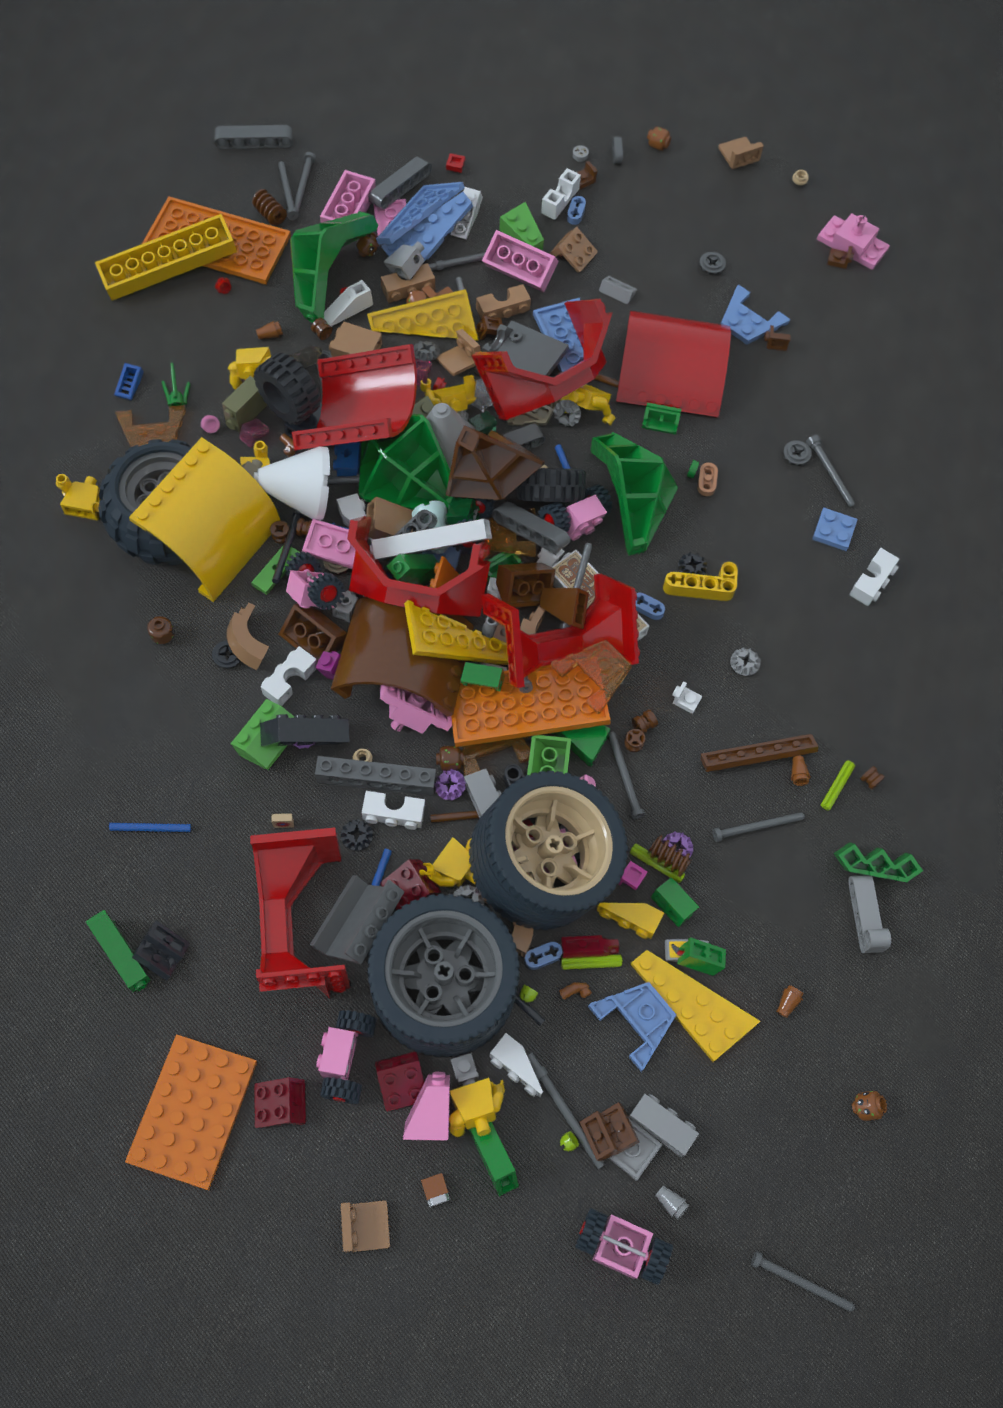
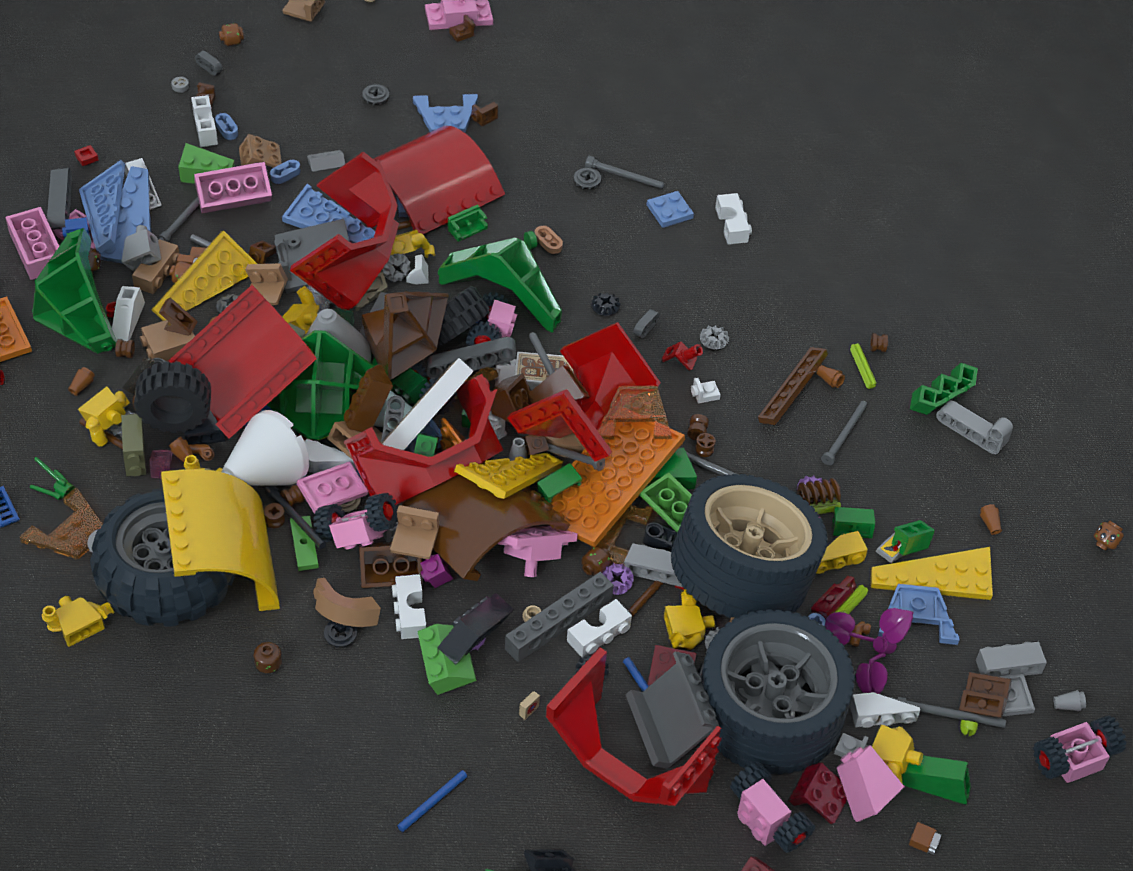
camera: 45 degrees left, 15 degrees down
bright pink tile [201,415,220,433] -> none
medium nougat arch [476,284,531,319] -> none
yellow beam [663,562,738,601] -> none
none -> blue brick [62,217,90,238]
none -> reddish brown slope [159,297,198,336]
none -> dark orange cone [169,436,193,462]
none -> medium blue beam [270,160,300,184]
none -> reddish brown slope [344,364,393,432]
none -> medium nougat bracket [390,505,440,559]
none -> white tile [406,254,429,284]
none -> dark grey beam [633,309,660,338]
none -> red bracket [661,342,703,371]
none -> magenta plant [825,608,914,694]

